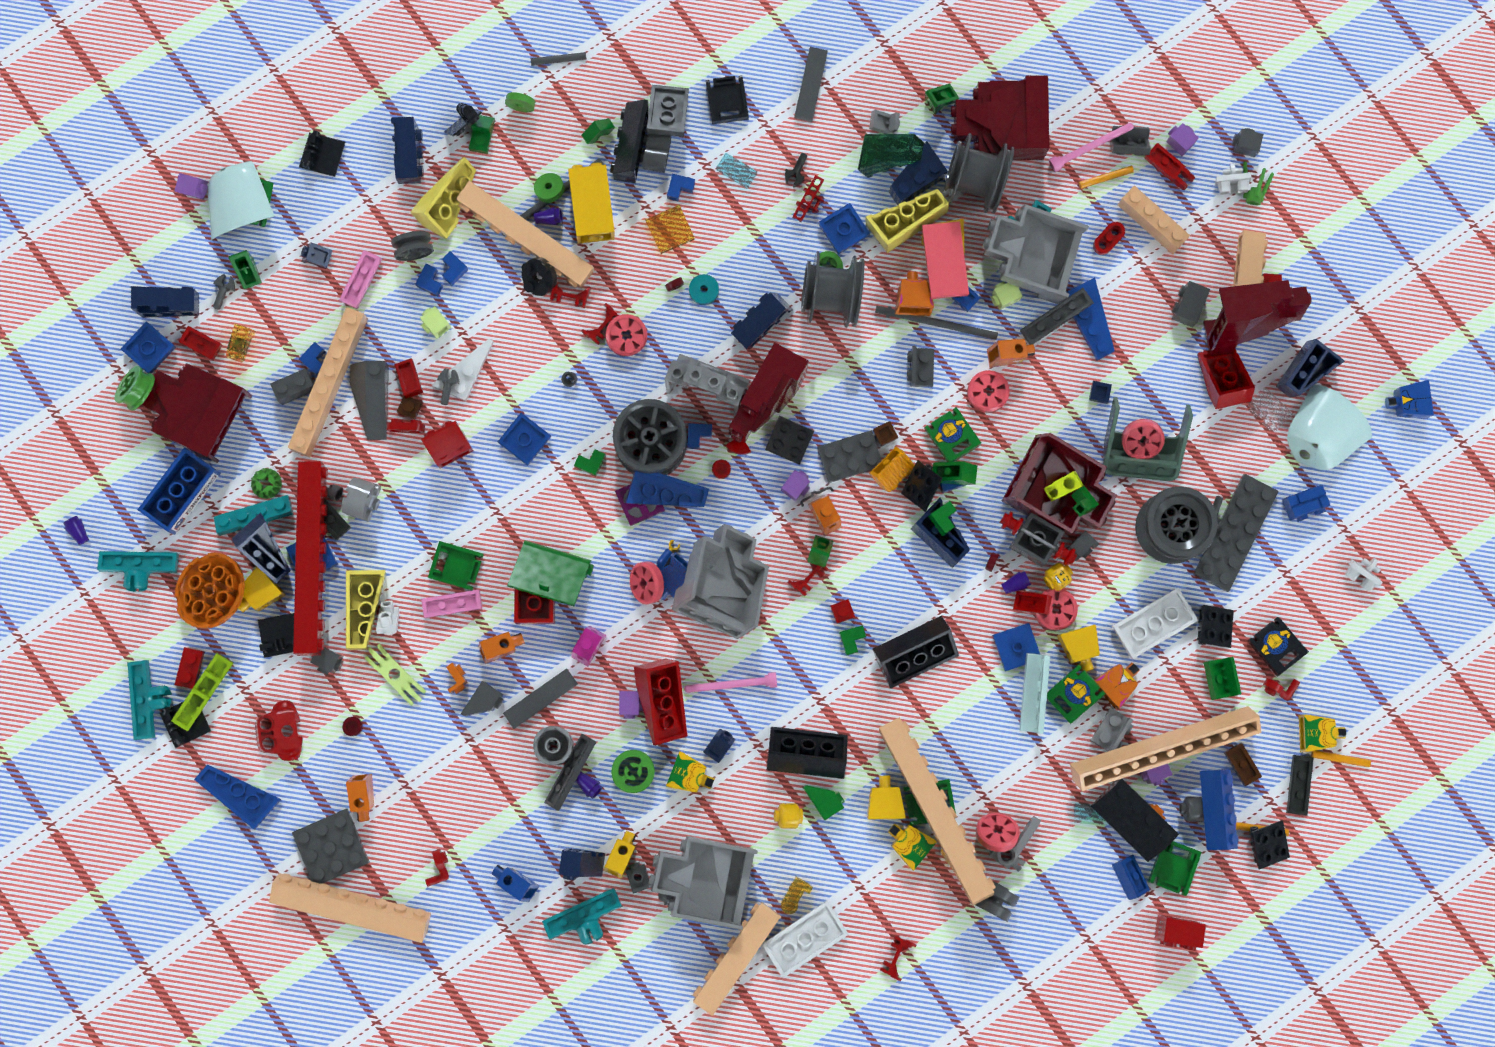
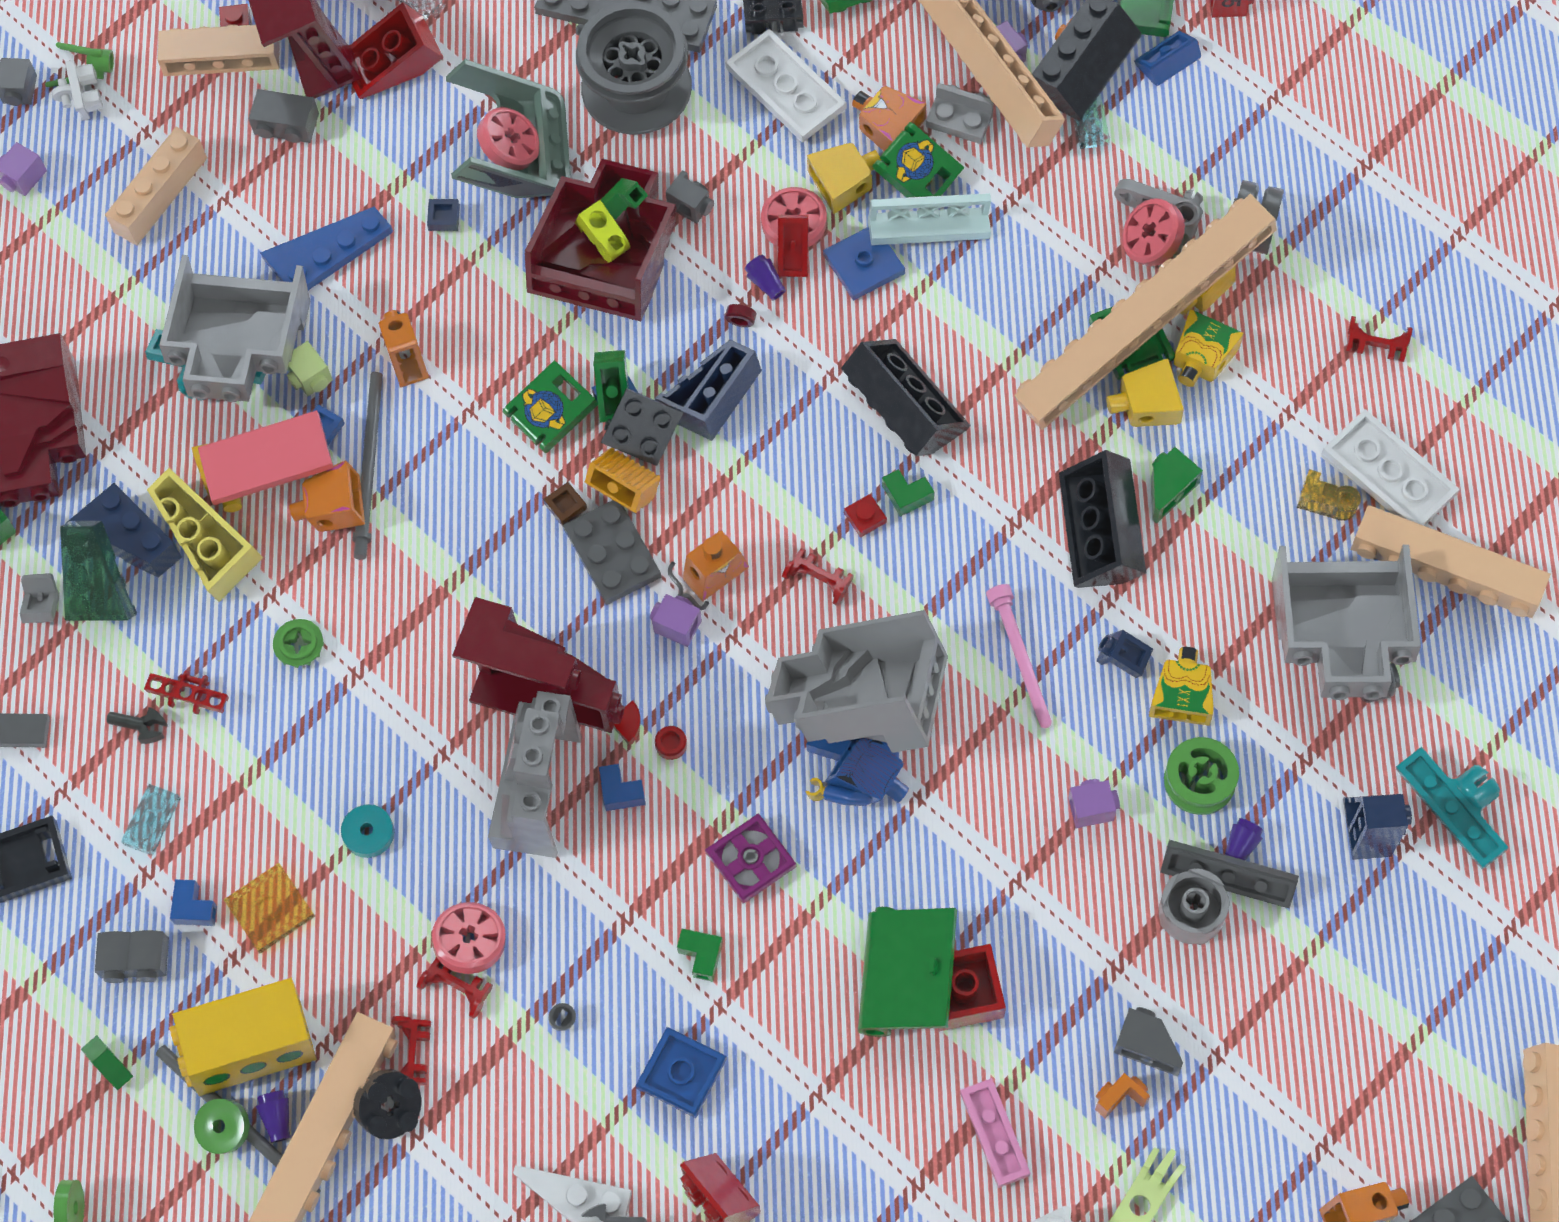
camera: 90 degrees left, 15 degrees down
red plate [425,849,449,887] -> none
green container [428,541,484,591] -> none
orange torso [478,632,525,664] -> none
blue torso [492,865,540,902] -> none
dark grey tile [503,668,578,729] -> none
dark pink torso [571,626,607,667] -> none
yellow torso [604,831,636,879] -> none
black slope [610,99,649,184] -> none
dark grey wheel [612,399,687,475] -> none
blue wing [625,471,709,507] -> none
dark grey brick [626,862,651,894] -> none
coral wheel [630,561,664,605] -> none
red slope [634,658,688,746] -> none
dark grey plate [646,84,689,137] -> none
dark red tile [665,277,684,292] -> none
dark blue wedge [731,292,793,349] -> none
black hinge [765,416,814,465] -> none
yellow head [774,803,803,829] -> none
dark grey wheel [801,251,865,328] -> none
green slope [807,535,833,567] -> none
blue plate [818,203,870,255] -> none
dark grey bracket [907,346,934,387] -> none
green piece [929,501,957,536] -> none
dark grey wheel [944,133,1014,214] -> none
coral wheel [967,370,1010,413] -> none
dark grey brick [999,511,1077,567] -> none
dark grey tile [1020,288,1094,345] -> none
yellow head [1043,562,1073,591] -> none
bright pink piece [1048,123,1134,172] -> none
light orange bar [1078,165,1134,189] -> none
red plate [1093,222,1125,255] -> none
dark grey bracket [1110,126,1151,156] -> none
red hinge [1144,143,1195,190] -> none

